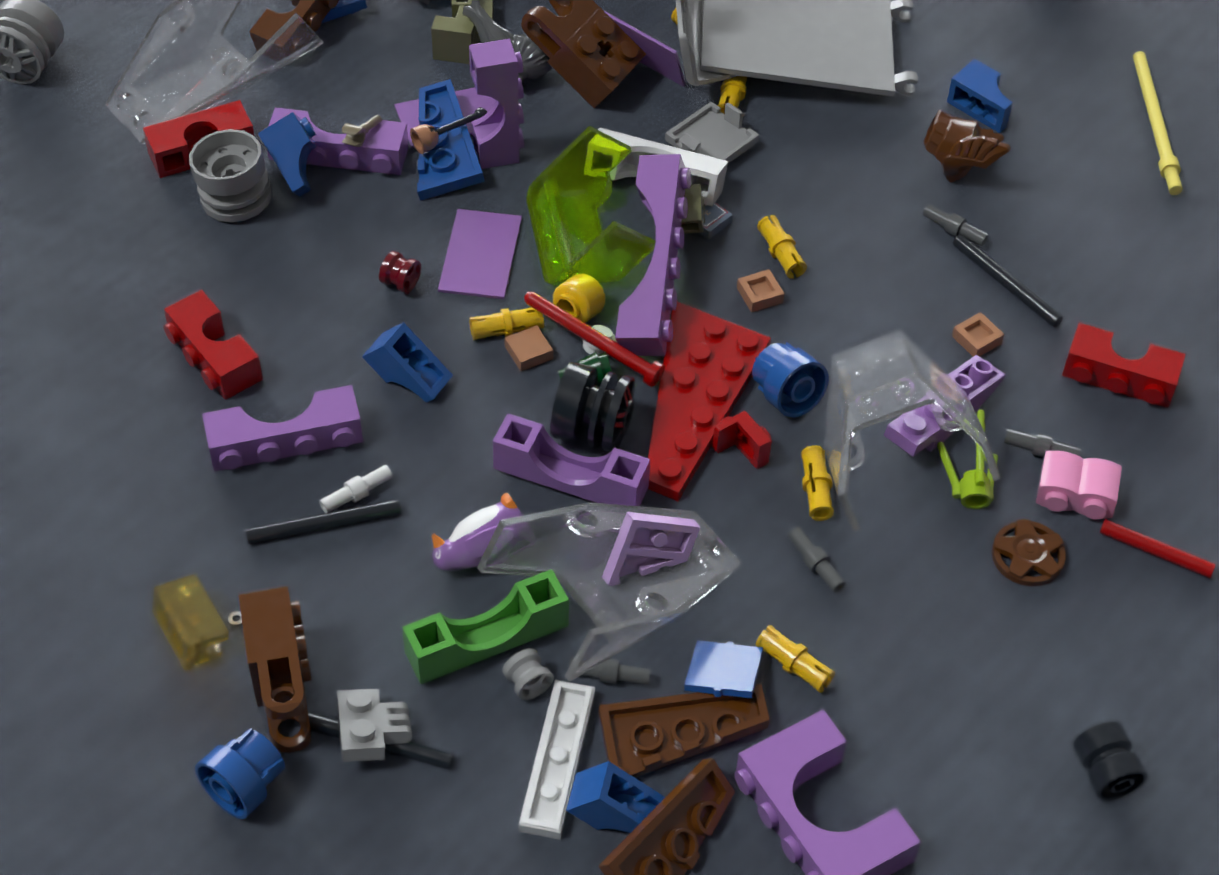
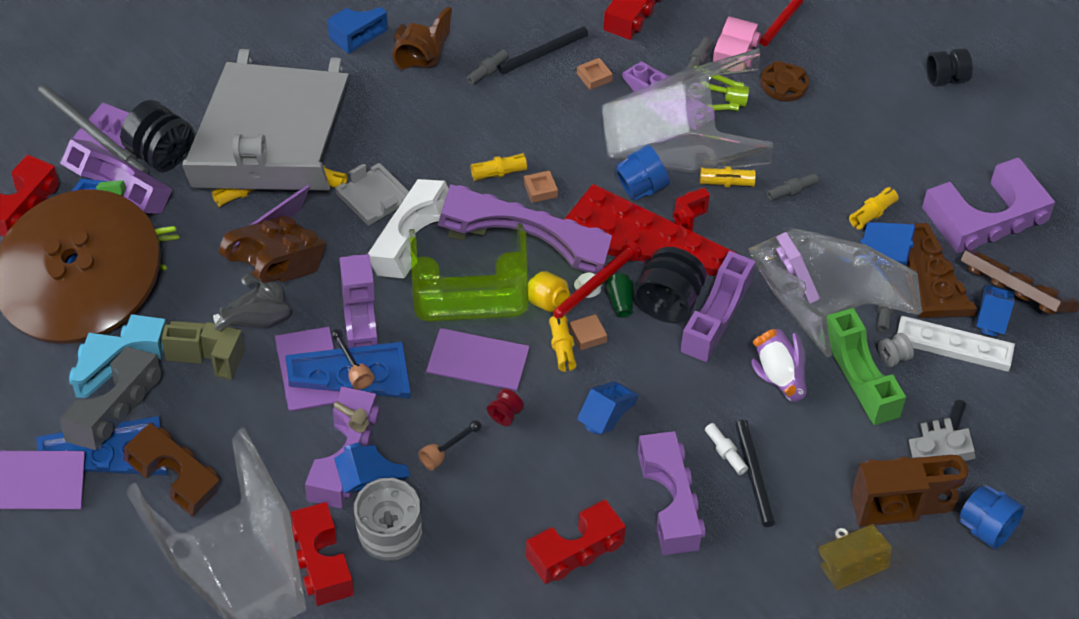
camera: 85 degrees left, 0 degrees up
none -> hinge [418,420,481,471]

